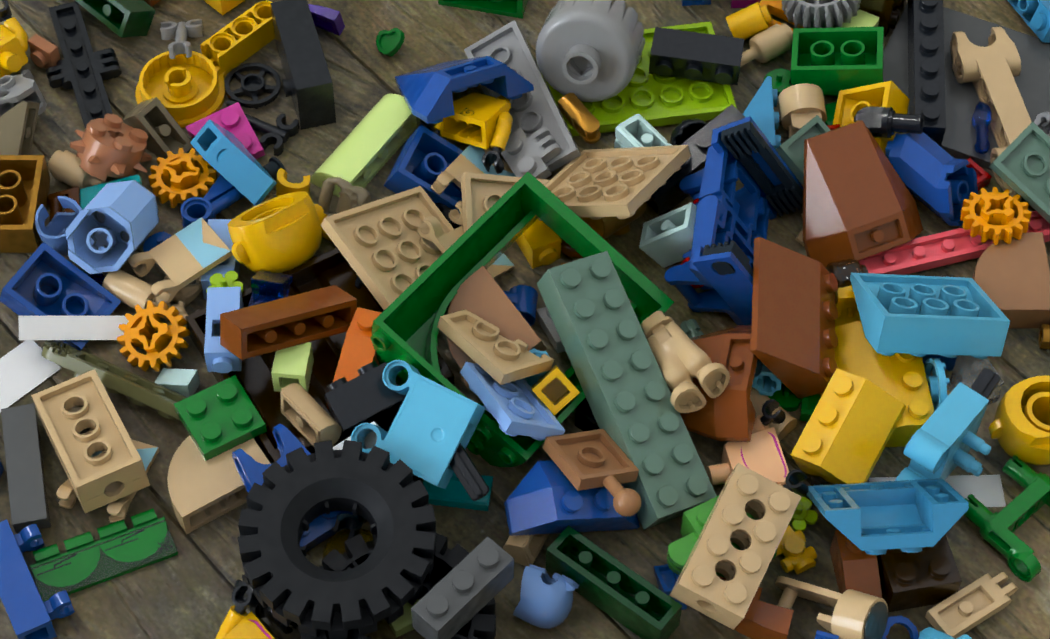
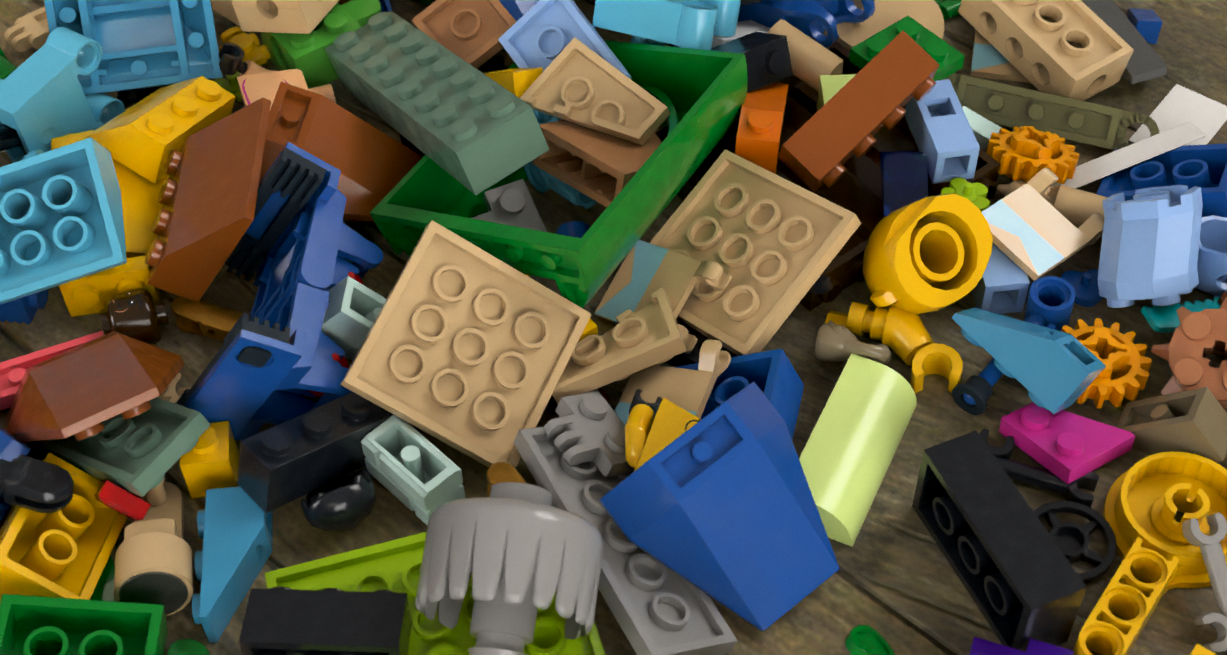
camera: 175 degrees right, 5 degrees down
tan piece [641,311,730,413] -> none

